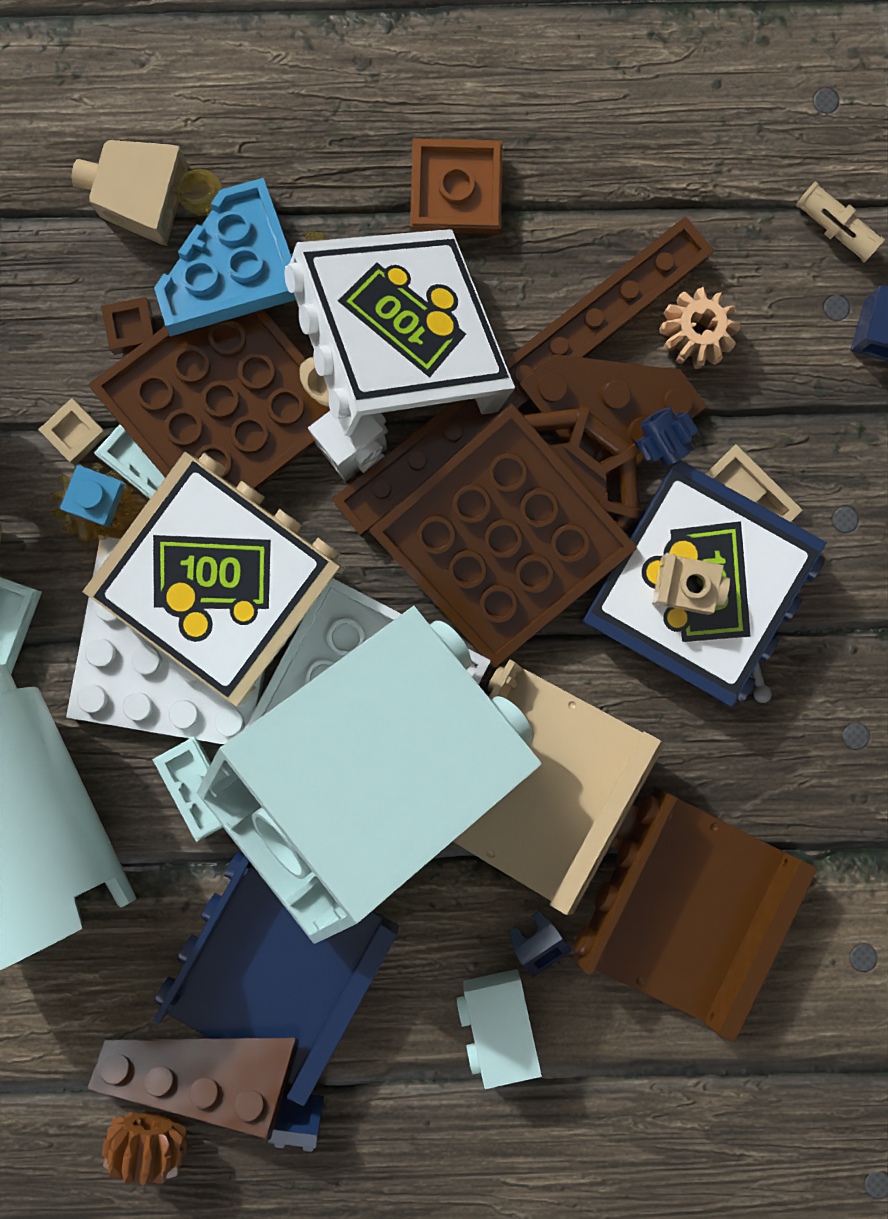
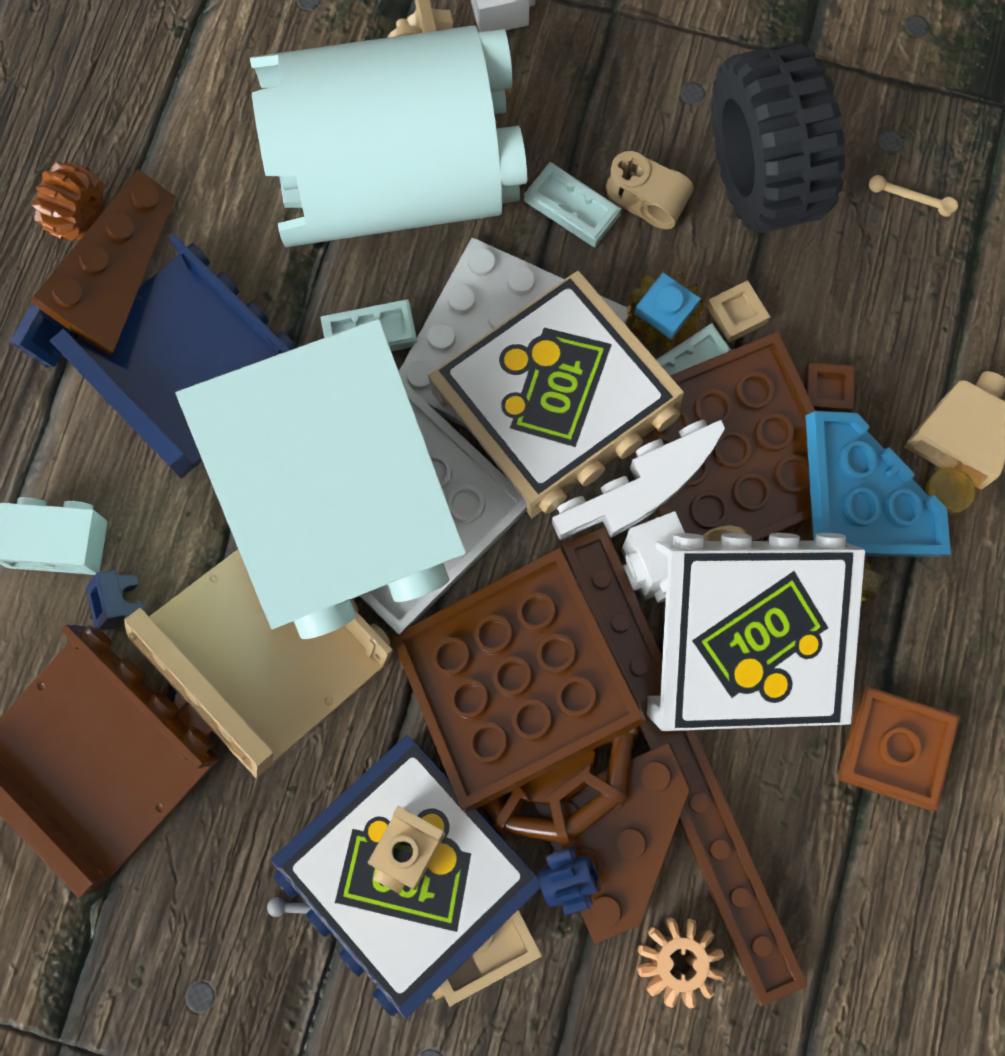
camera: 110 degrees right, 10 degrees down
none -> white slope [552,419,725,540]

